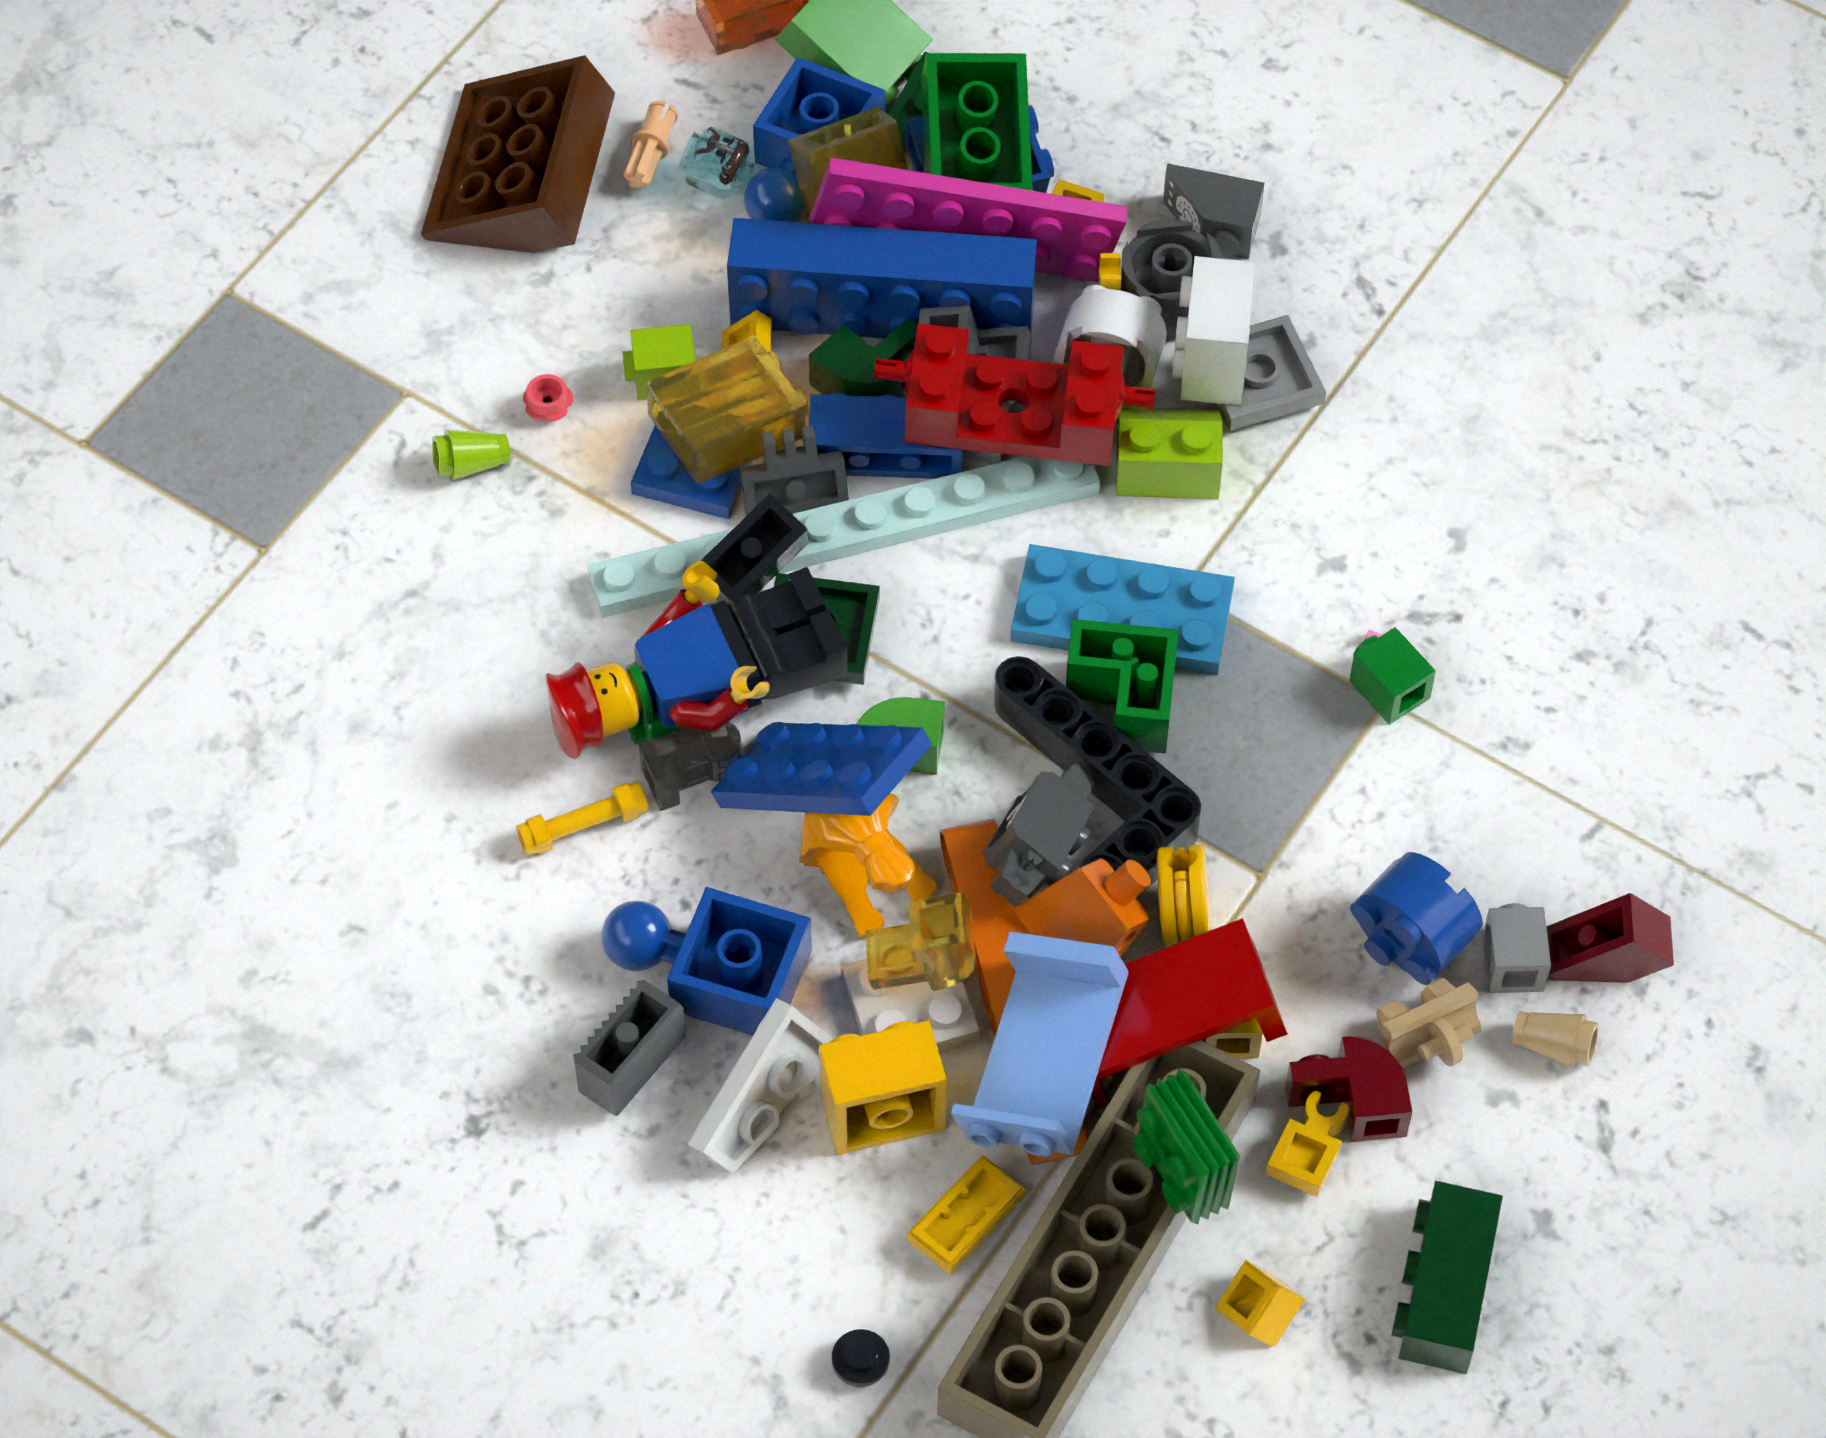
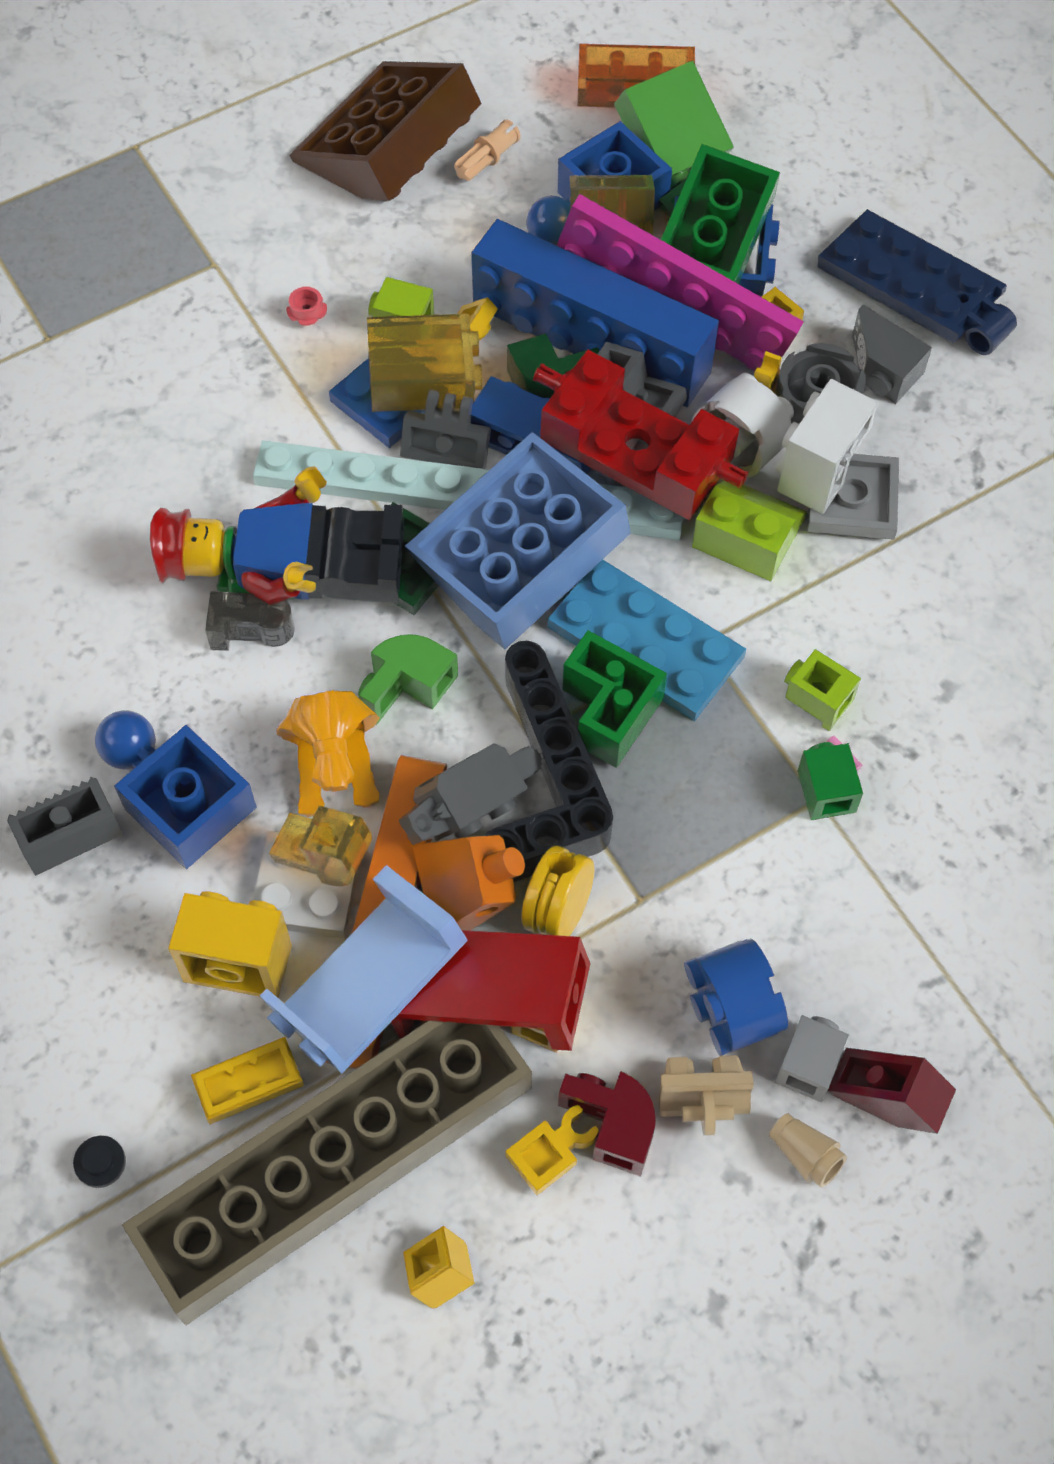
camera: 25 degrees right, 5 degrees up
lime cone [432,429,510,481] -> none
yellow bar [516,781,649,856] -> none
clear light blue head [679,127,756,200] -> none
white wing [688,998,833,1174] -> none
black brick [701,493,808,604] -> none
blue plate [710,722,932,816] -> none
green brick [1132,1069,1240,1225] -> none
dark green brick [1391,1180,1503,1374] -> none
none -> medium blue slope [405,432,631,650]
none -> lime brick [784,649,861,731]
none -> dark blue hinge [817,209,1017,355]

